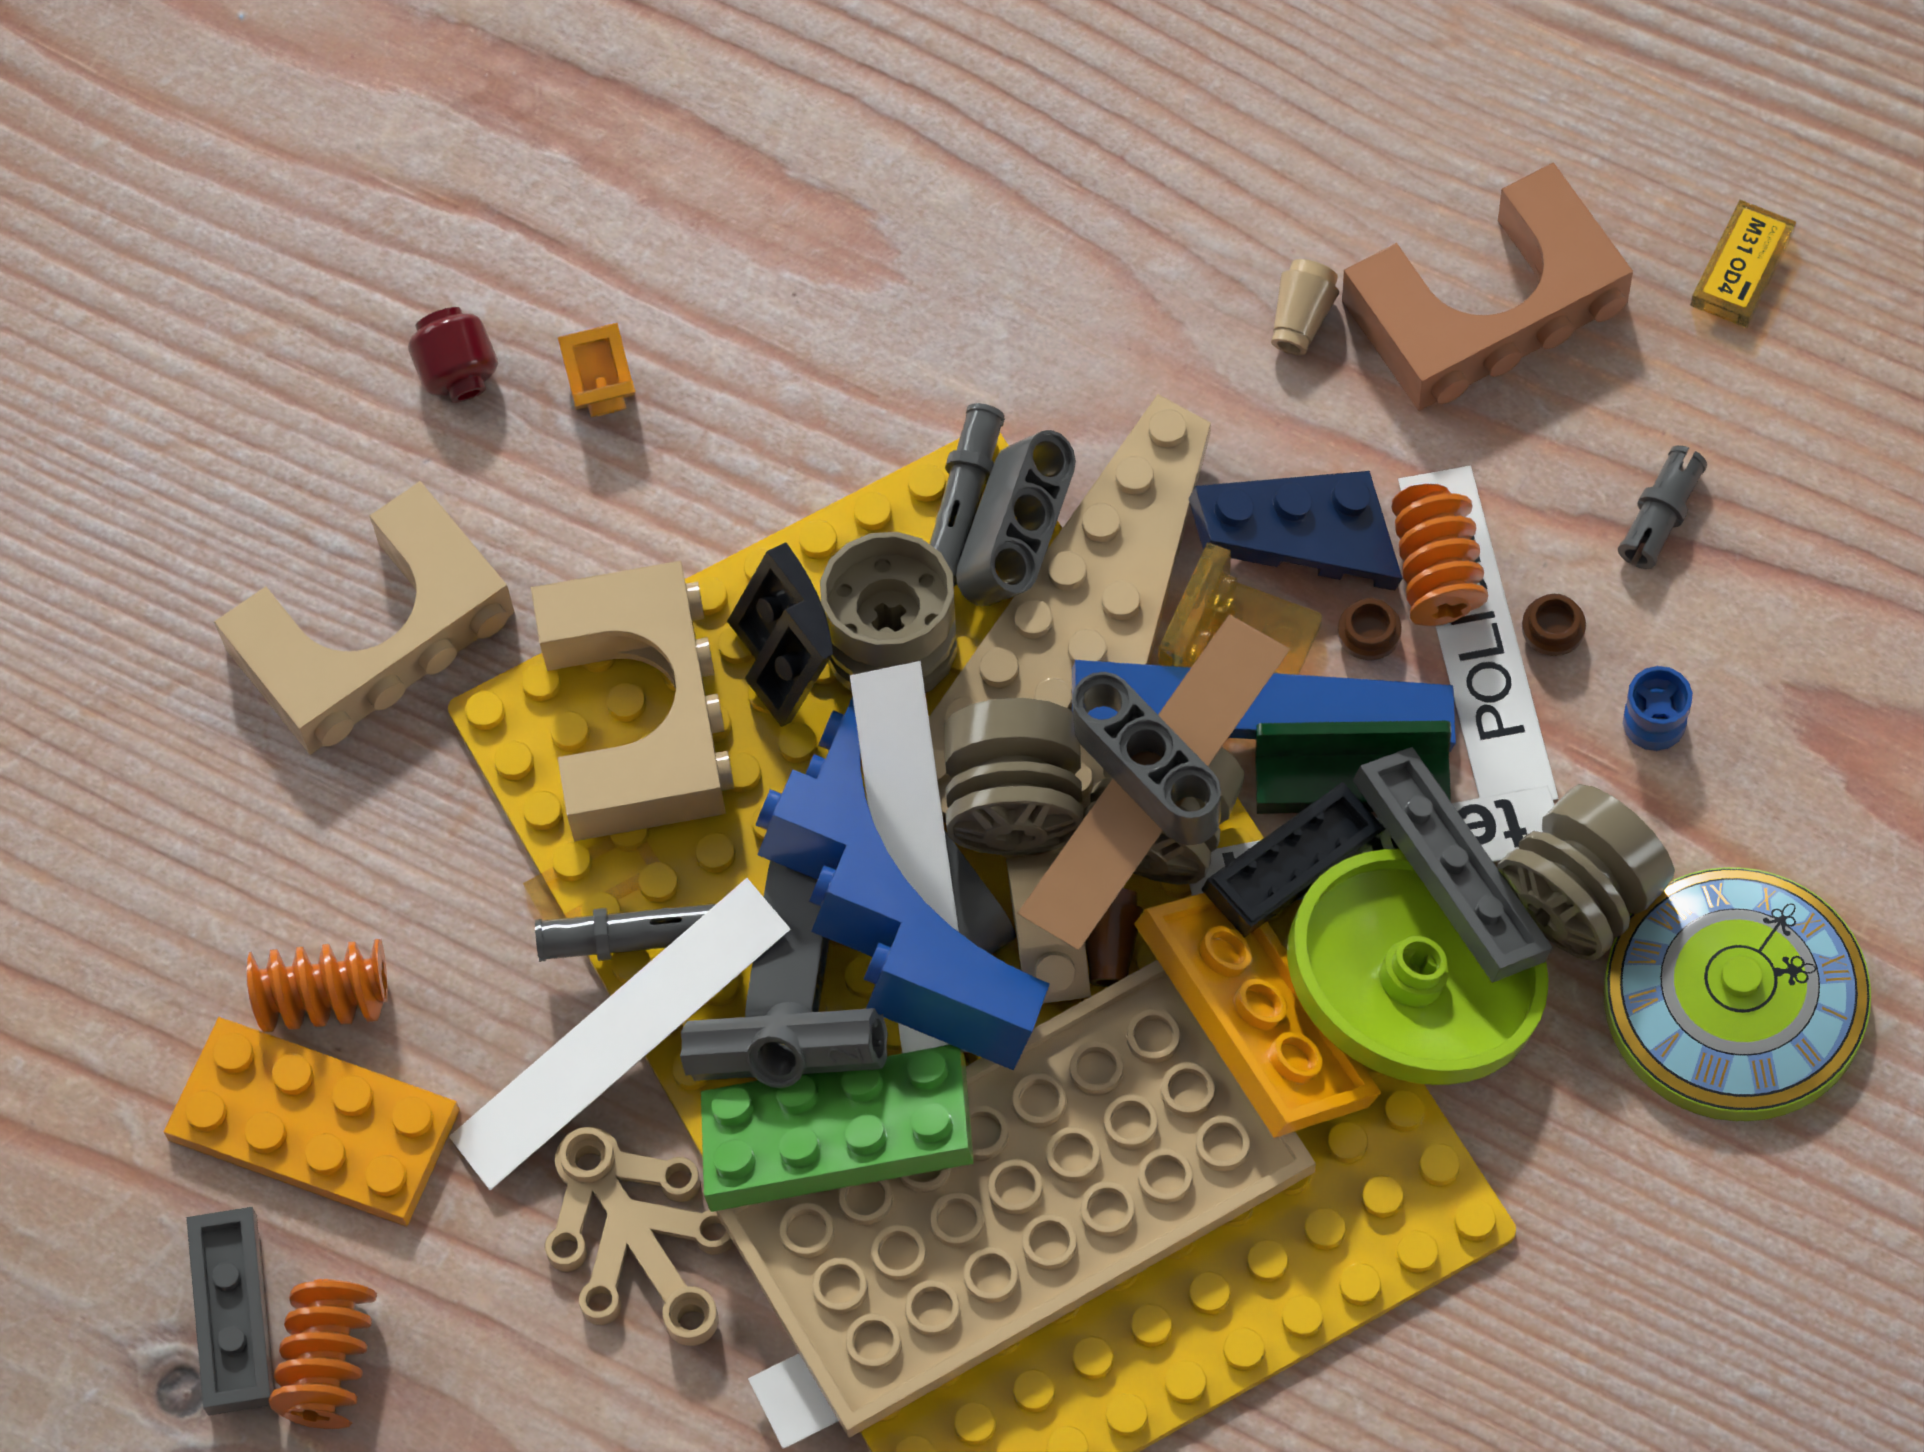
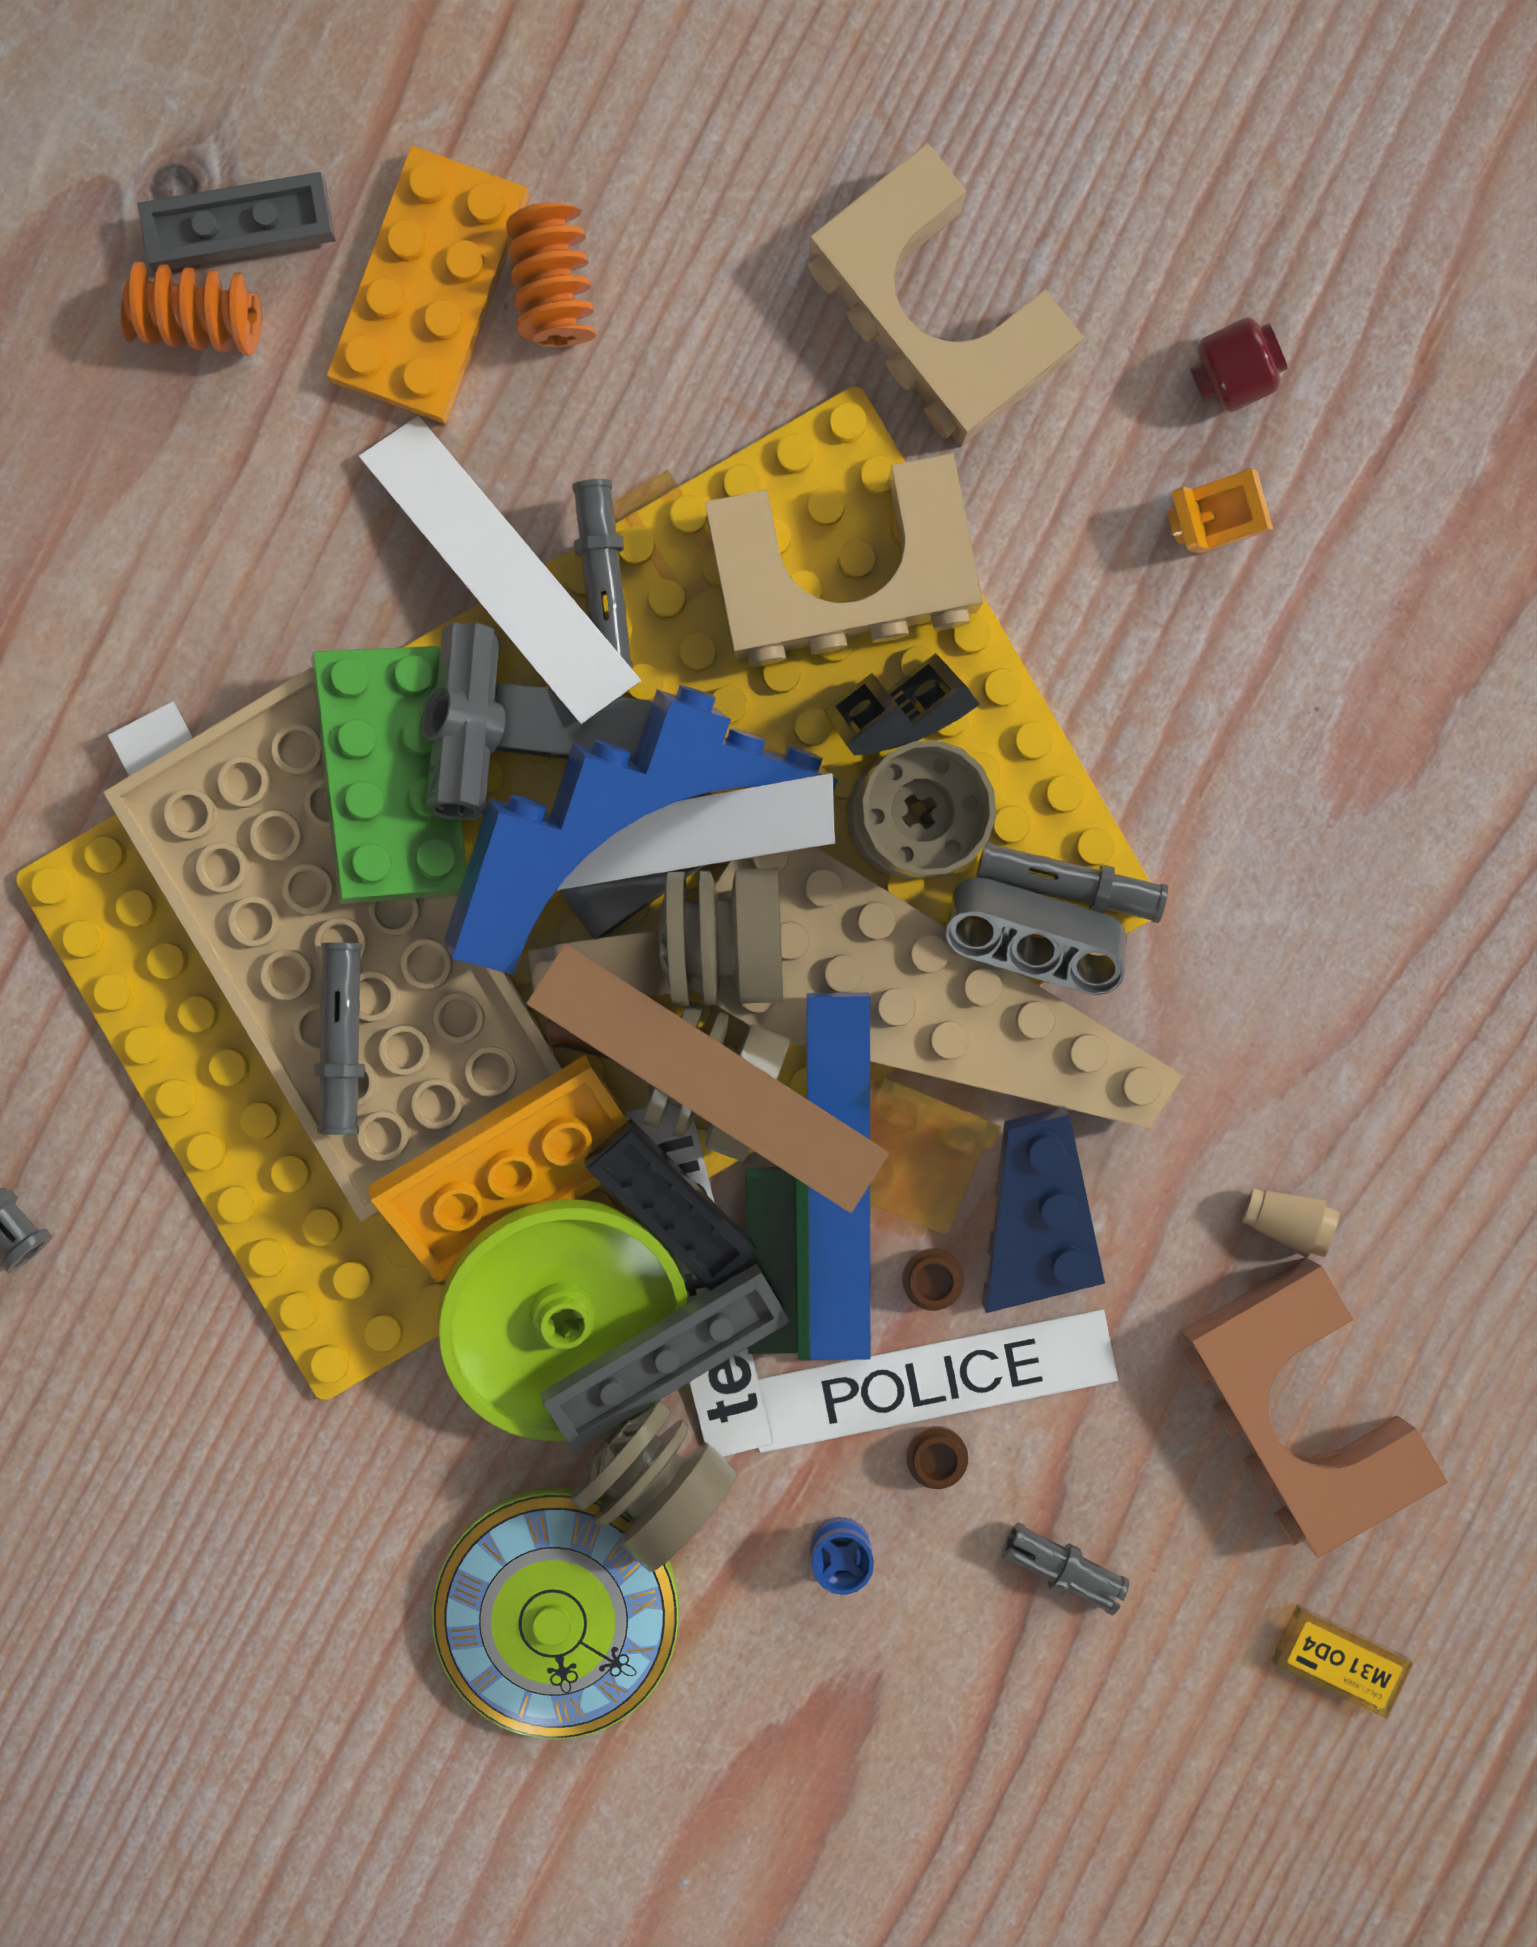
camera: 80 degrees right, 25 degrees up
tan plant [545,1127,734,1346] -> none
dark grey beam [1072,672,1221,845] -> none
orange piece [1391,484,1488,626] -> none
none -> dark grey pin [314,943,365,1135]

